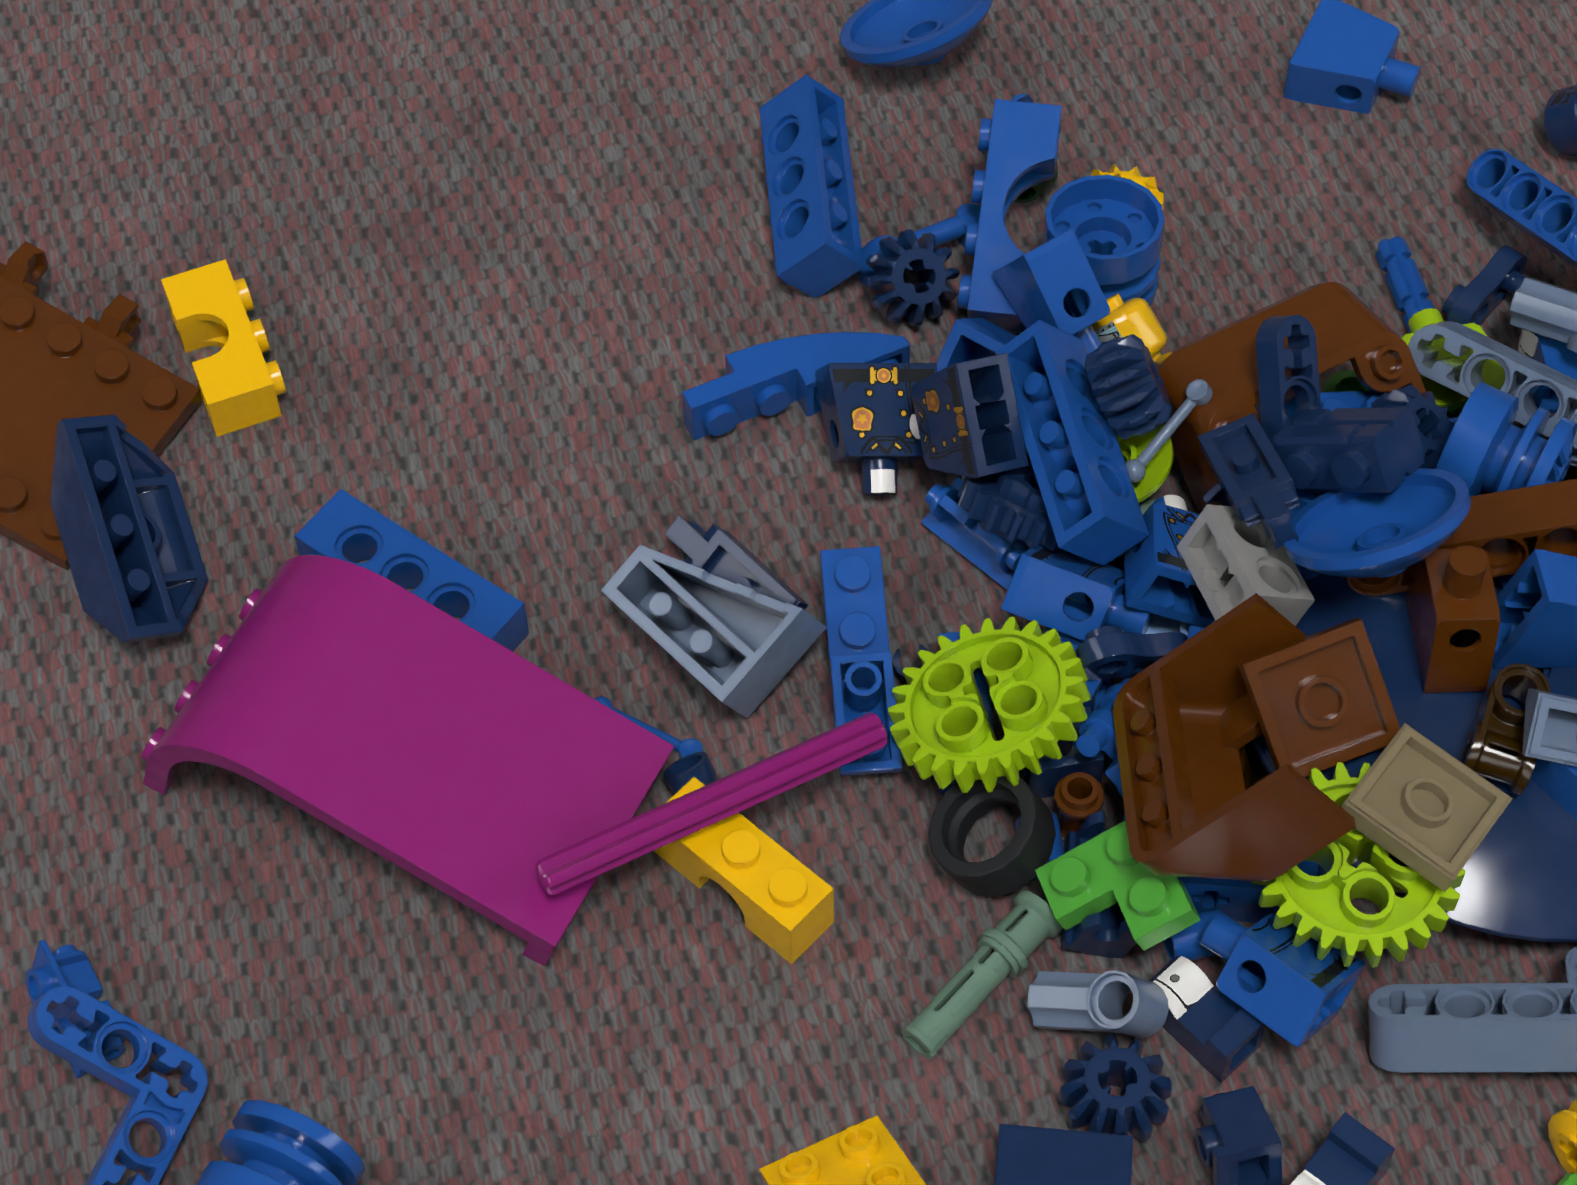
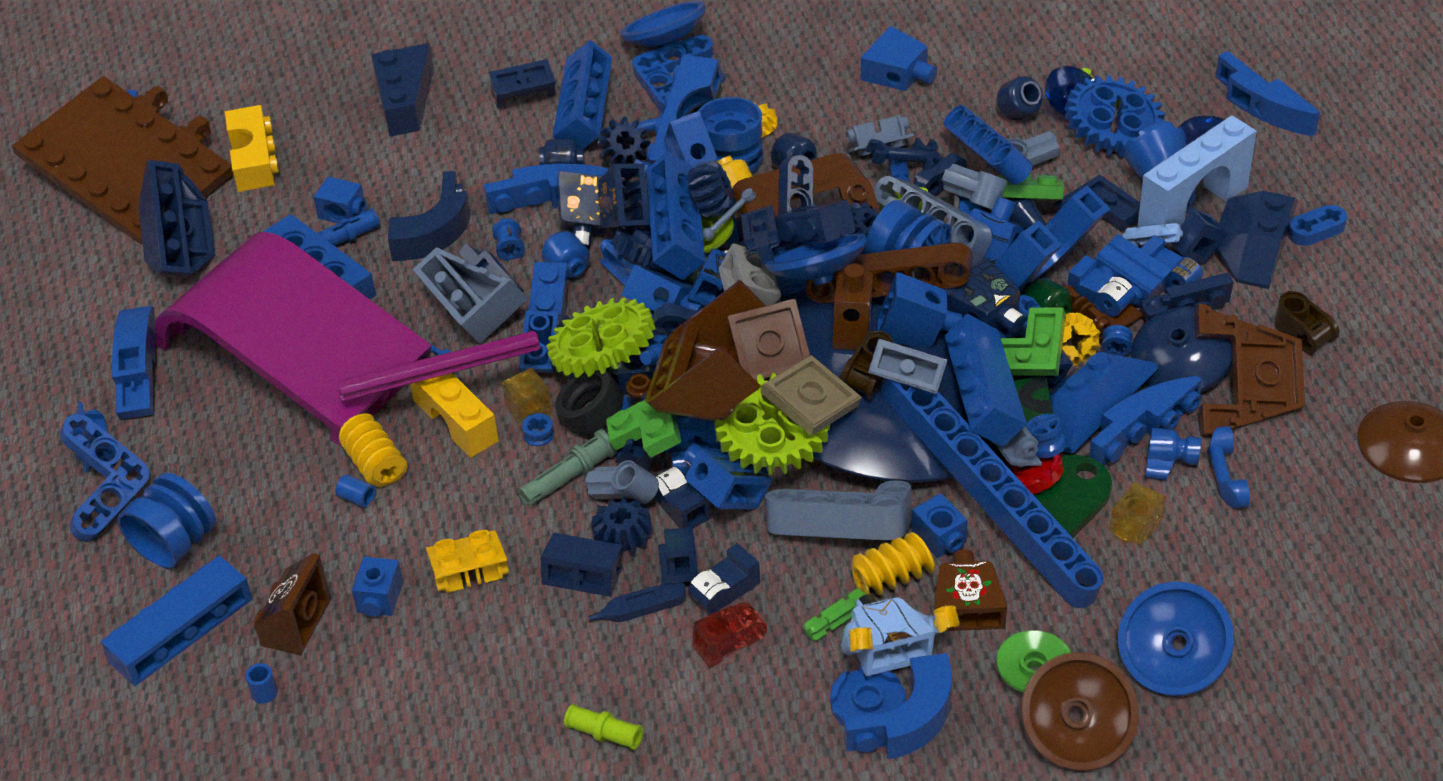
camera: 10 degrees right, 10 degrees down
none -> blue slope [112,305,156,420]
none -> blue brick [313,177,367,223]
none -> blue pin [317,208,380,246]
none -> blue hinge [335,474,376,508]
none -> yellow piece [339,413,408,487]
none -> dark blue wedge [371,43,434,137]
none -> dark blue arch [388,171,471,262]
none -> dark blue hinge [489,59,556,108]
none -> blue bush [492,218,525,261]
none -> clear yellow brick [502,367,552,428]
none -> blue bush [522,413,554,446]
none -> dark blue head [539,139,584,165]
none -> blue head [542,231,590,279]
none -> blue beam [632,35,714,113]
none -> dark blue head [771,133,817,169]
none -> sand blue hinge [846,115,914,157]
none -> dark blue bar [865,138,943,170]

